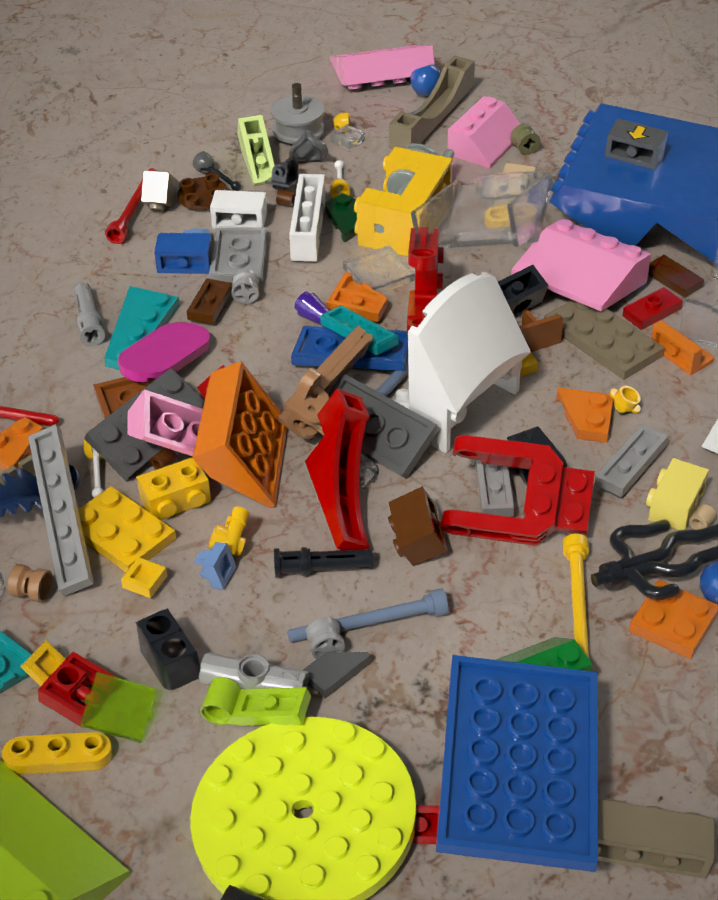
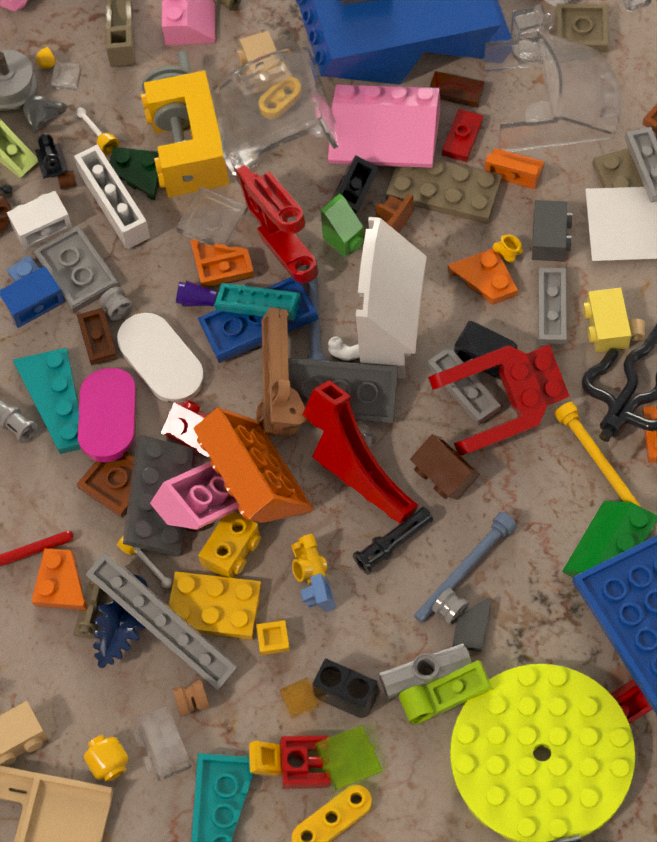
camera: 30 degrees left, 20 degrees up
none -> white tile [117,313,204,403]
none -> clear yellow plate [279,678,319,719]
none -> dark grey brick [532,200,572,262]

